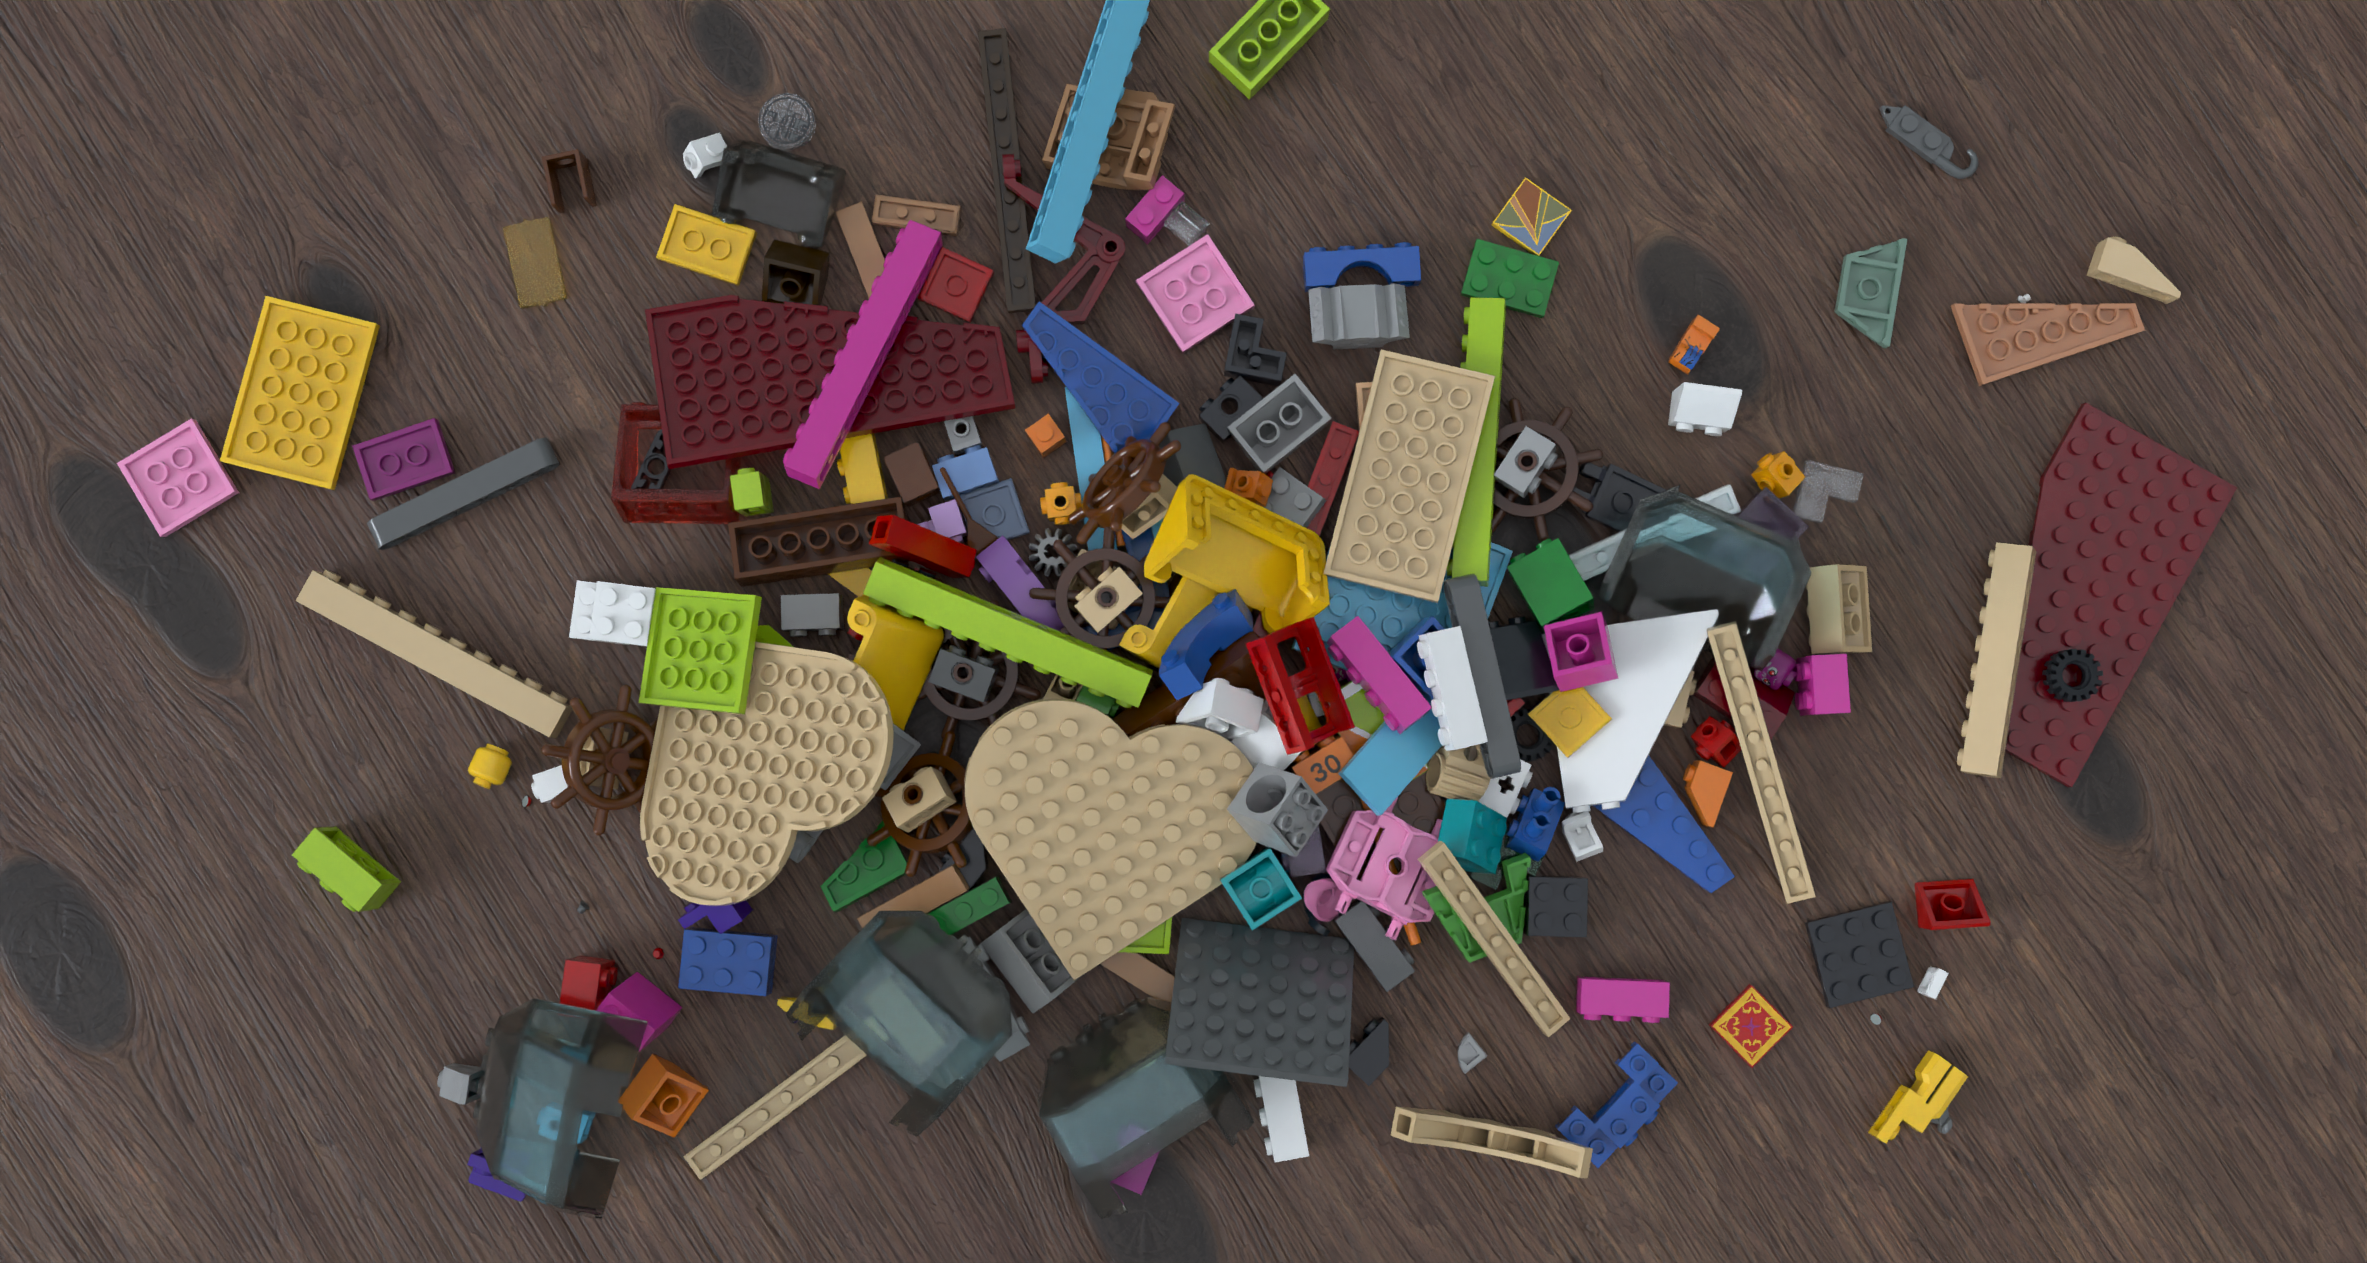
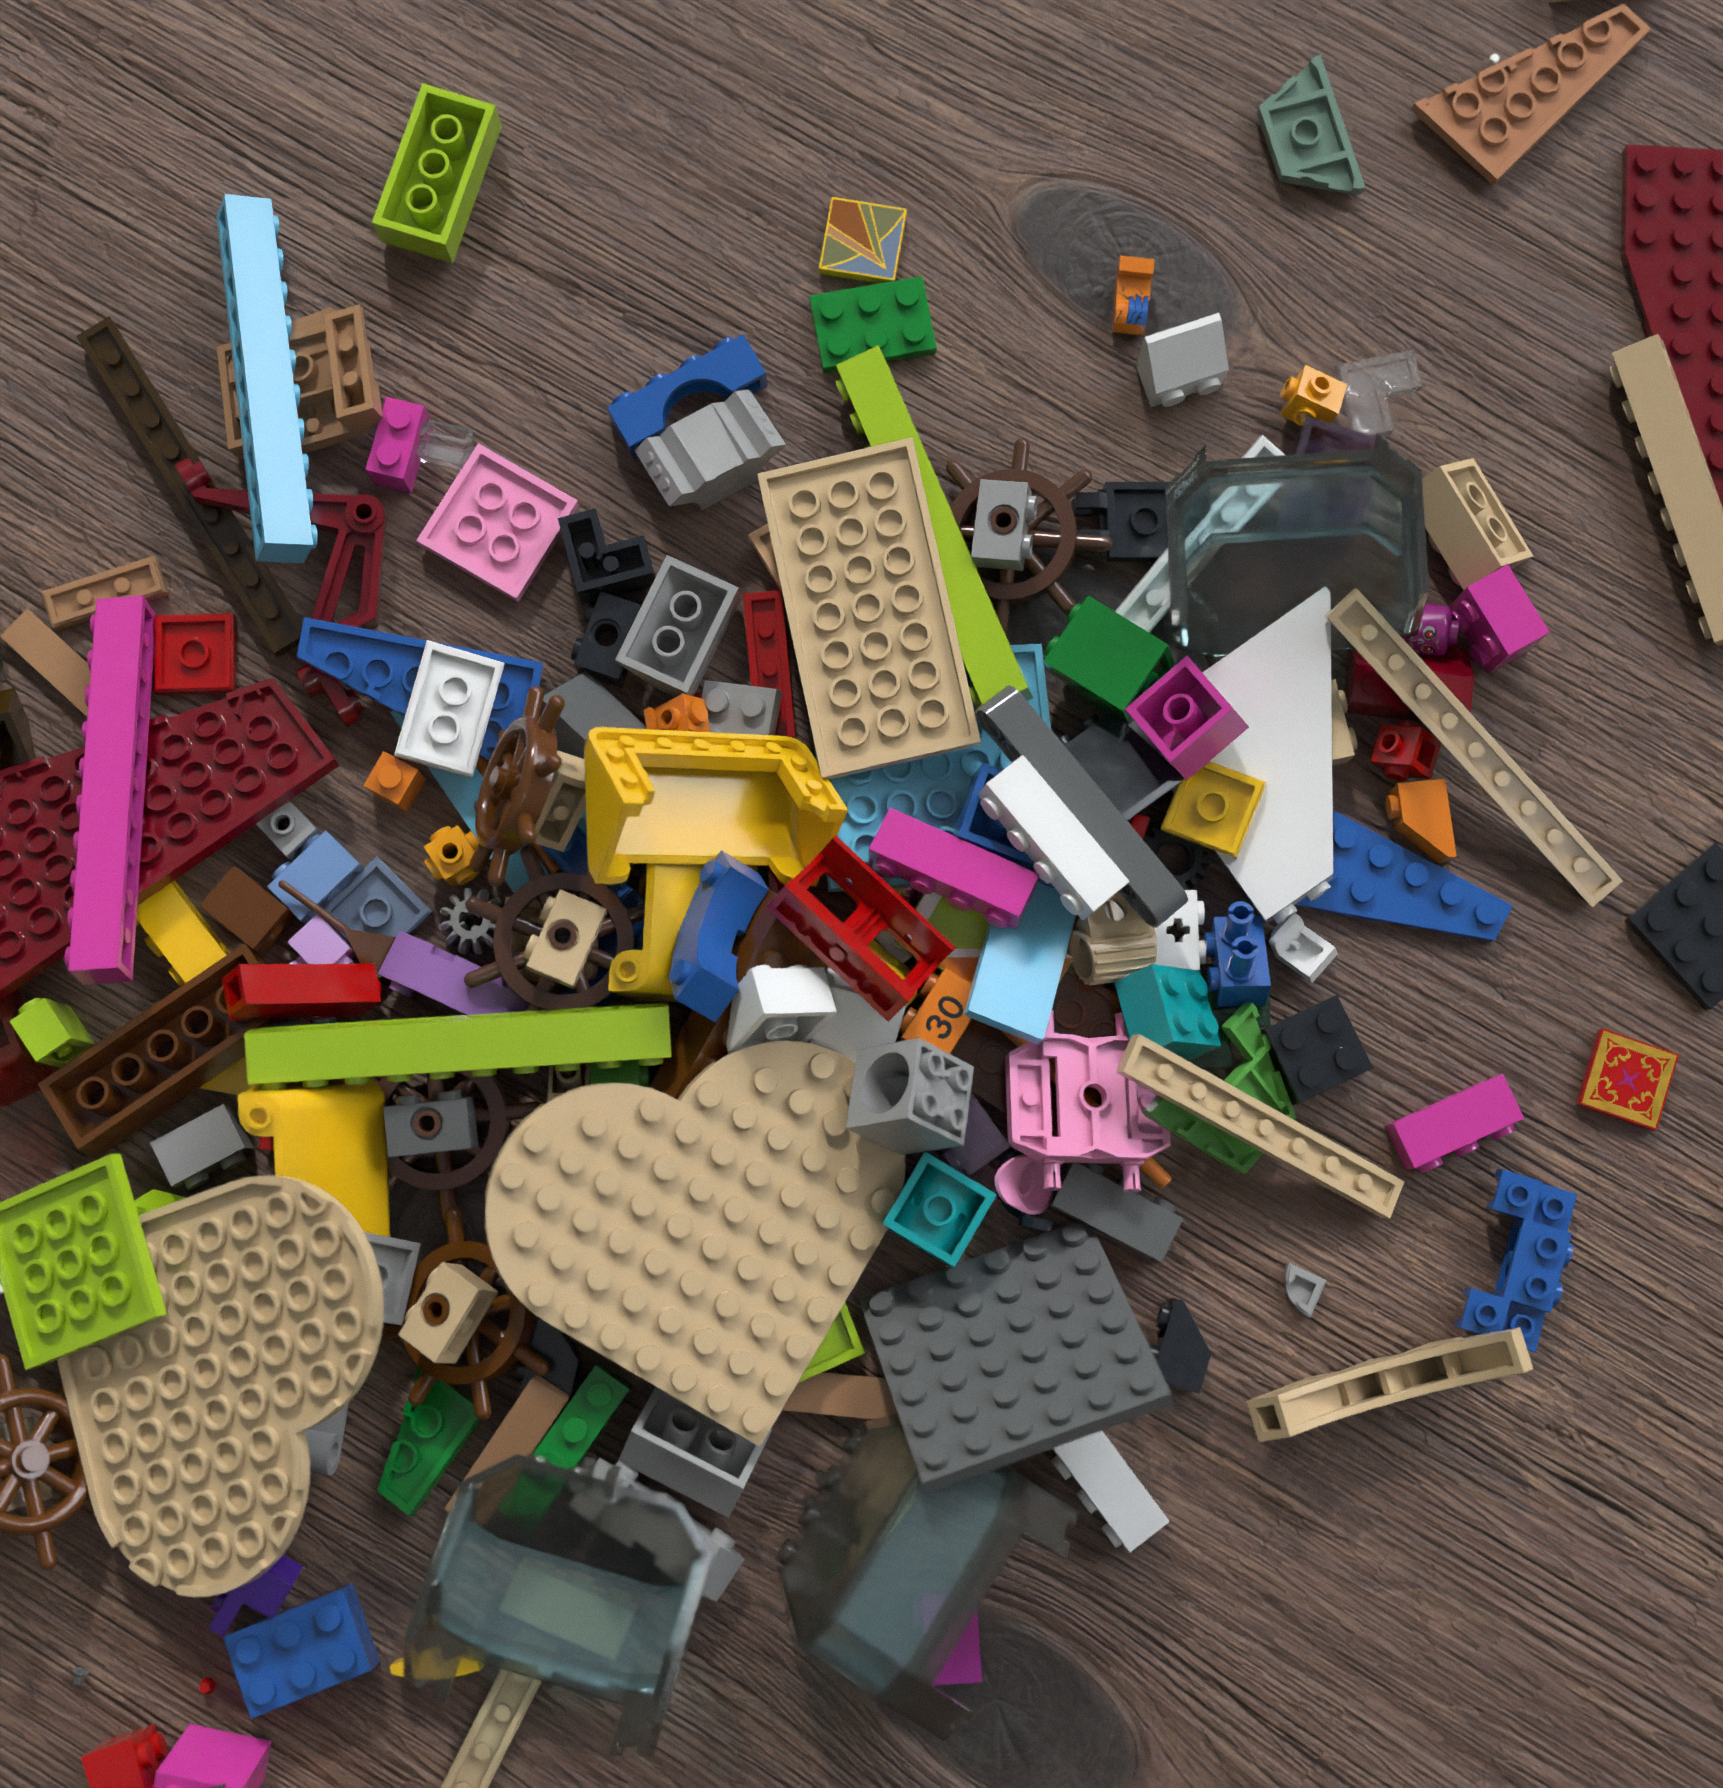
camera: 30 degrees left, 5 degrees down
none -> white tile [394,640,505,778]

